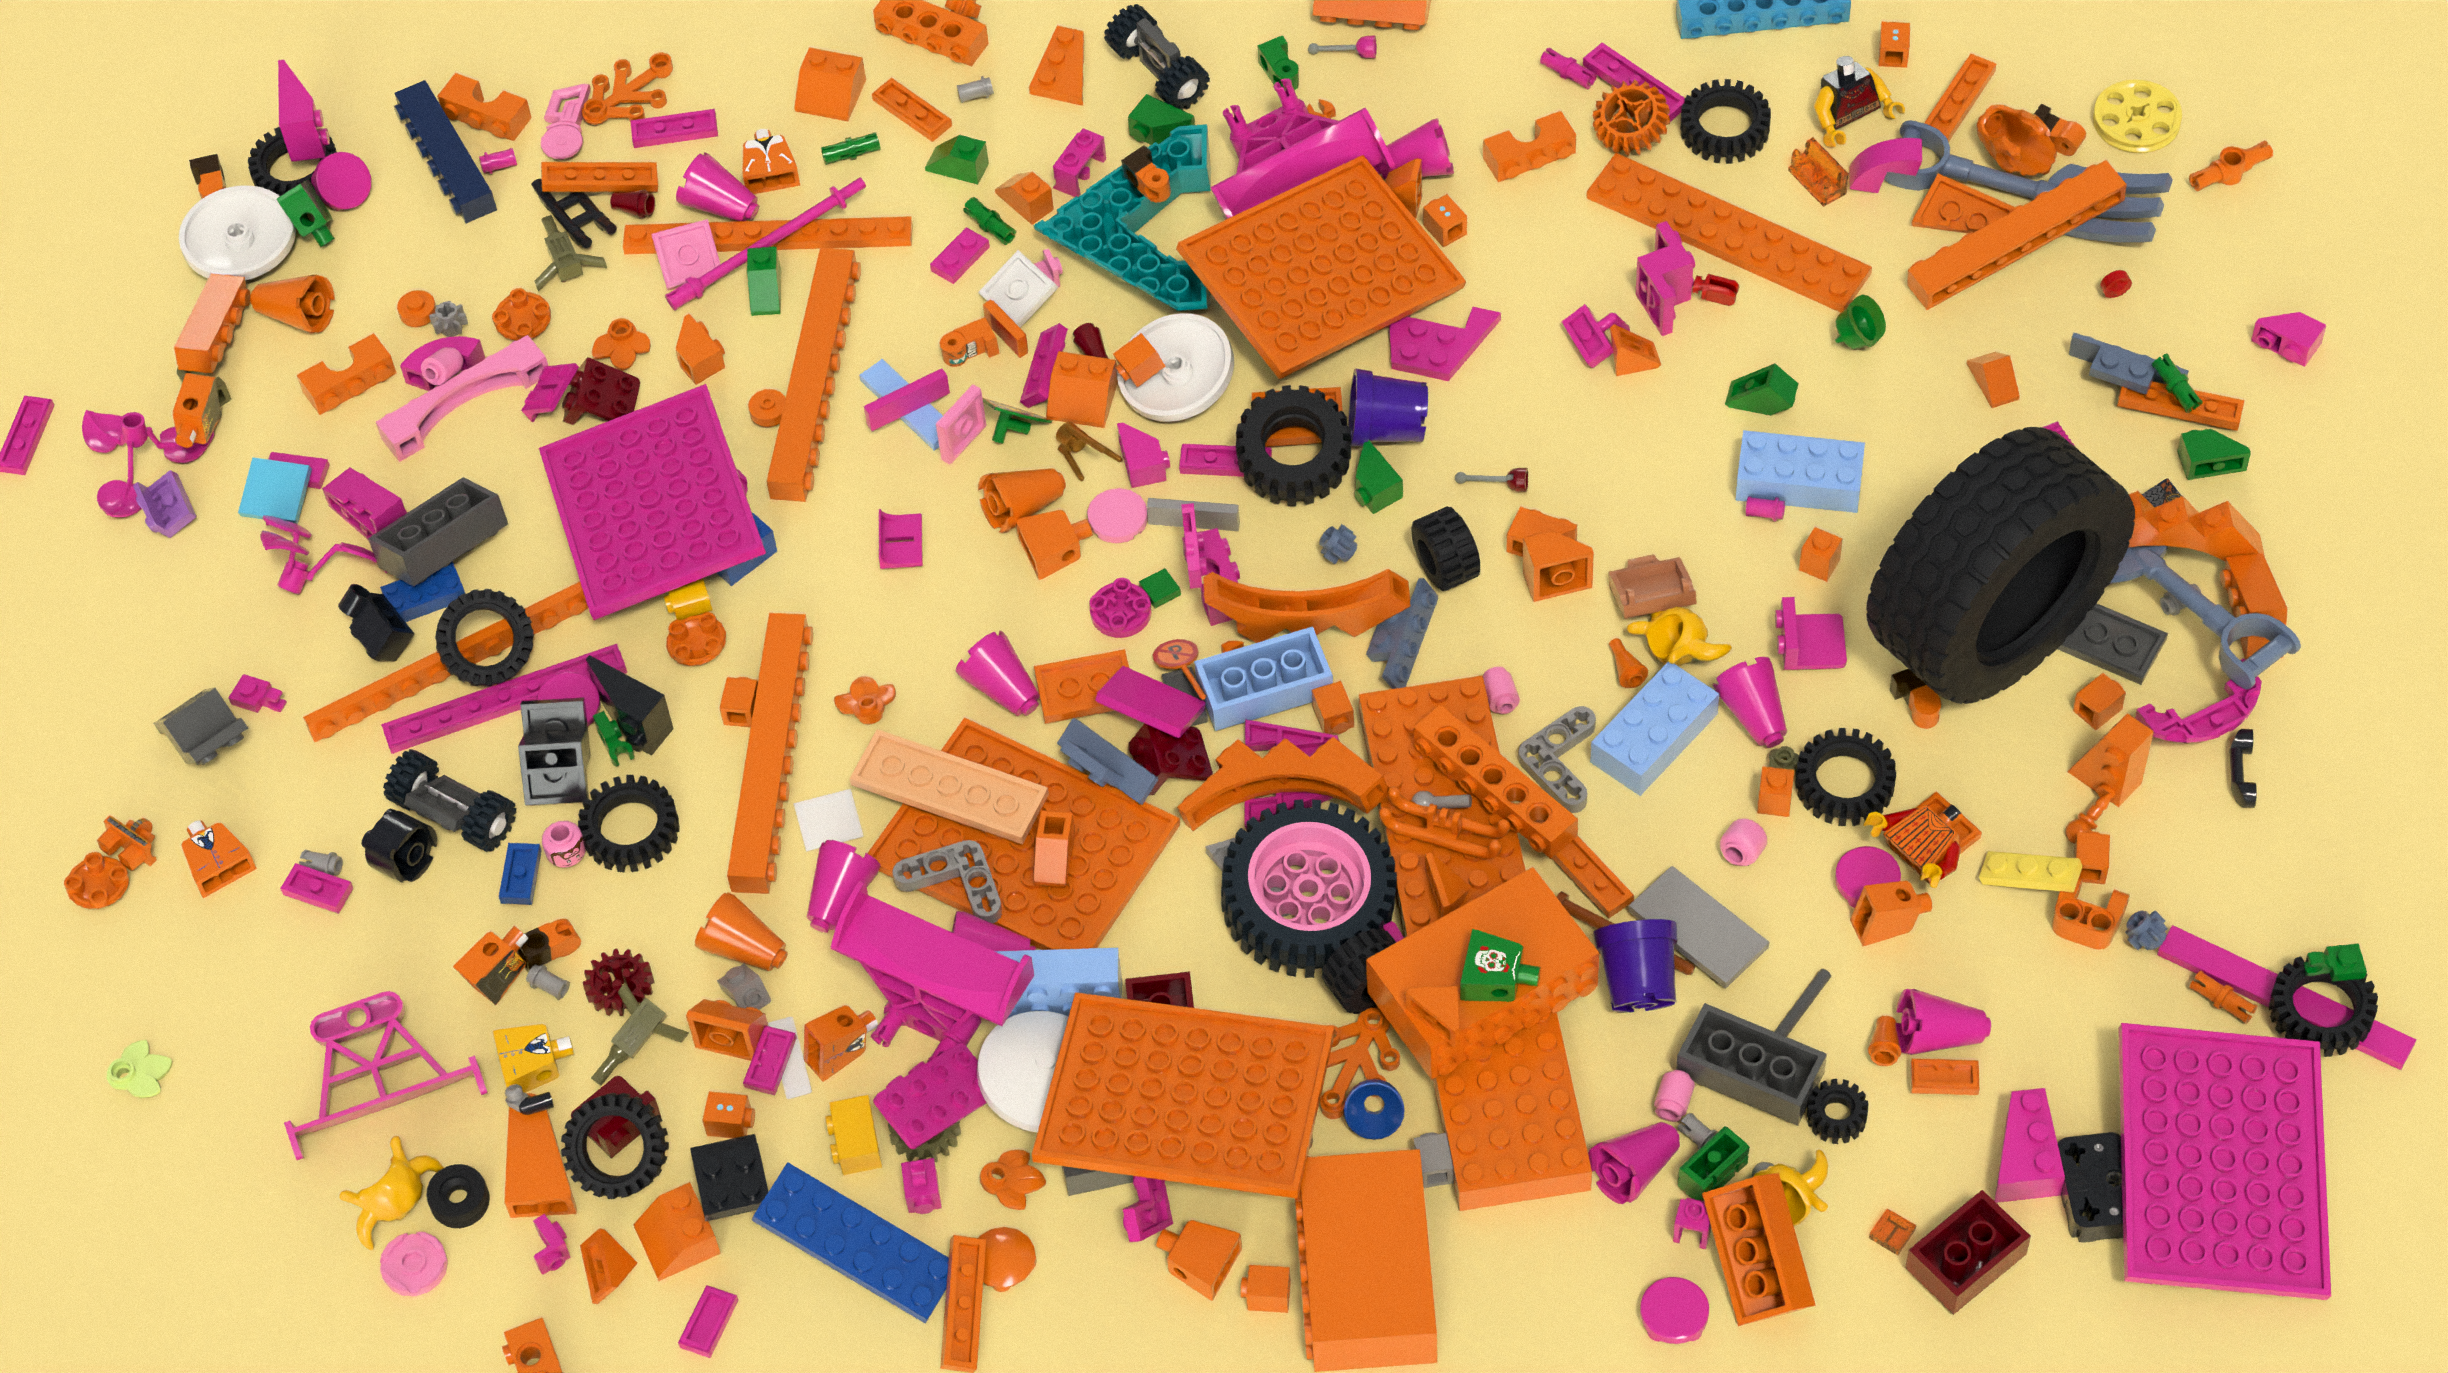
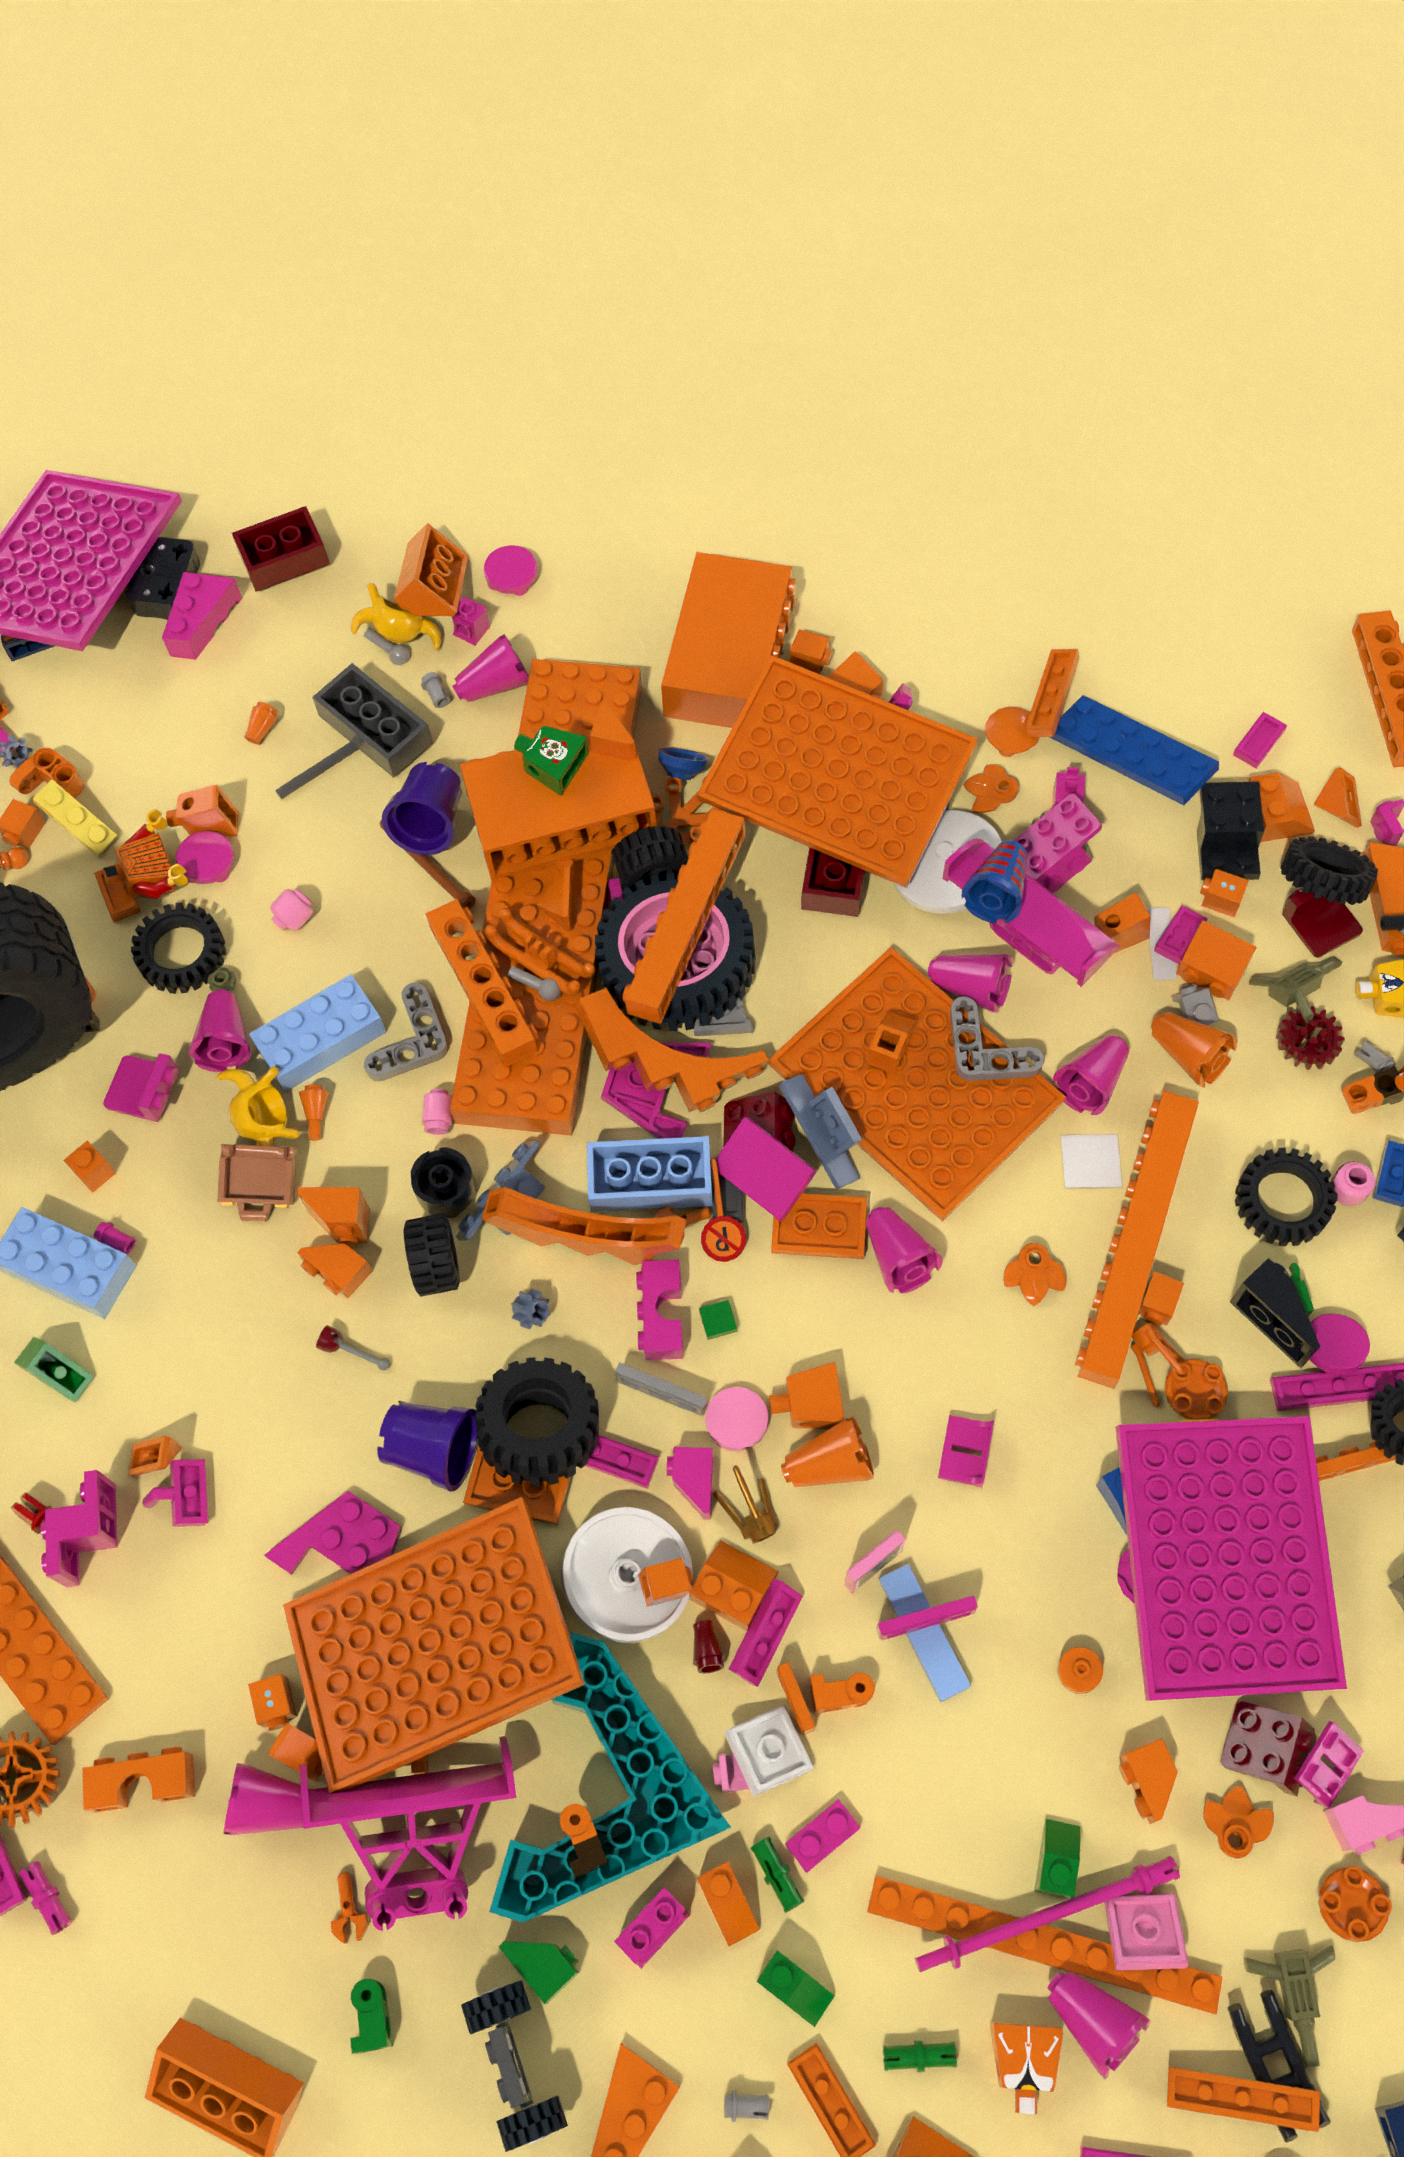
camera: 165 degrees left, 10 degrees up
bracket [518,697,591,805] -> none
dark red cone [610,190,655,218] -> none
orange brick [766,248,861,502] -> none
yellow brick [825,1095,882,1175] -> none
light nougat plate [850,729,1049,844] -> none
green shield [982,398,1053,444] -> none
light blue brick [995,948,1122,1019] -> none
dark pink tile [1089,577,1152,638] -> none
dark pink wing [1181,503,1207,589] -> none
hinge [1308,35,1377,58] -> none
orange brick [1312,681,1354,734] -> none
green slope [1354,440,1403,514] -> none
light grey brick [1414,1132,1454,1188] -> none
orange plate [1534,820,1634,919] -> none
light grey tile [1628,866,1769,989] -> none
bright pink brick [1654,1070,1695,1122] -> none
green brick [1677,1126,1750,1201] -> none
orange brick [1757,766,1794,817] -> none
black tyre [1807,1079,1869,1144] -> none
clear orange tile [1869,1208,1916,1255] -> none
dark pink cone [1896,989,1991,1055] -> none
orange plate [1911,1058,1980,1095] -> none
none -> black brick [410,1147,476,1218]
none -> orange brick [623,809,746,1024]
none -> blue cone [961,840,1027,923]
none -> orange plant [1130,1323,1184,1407]

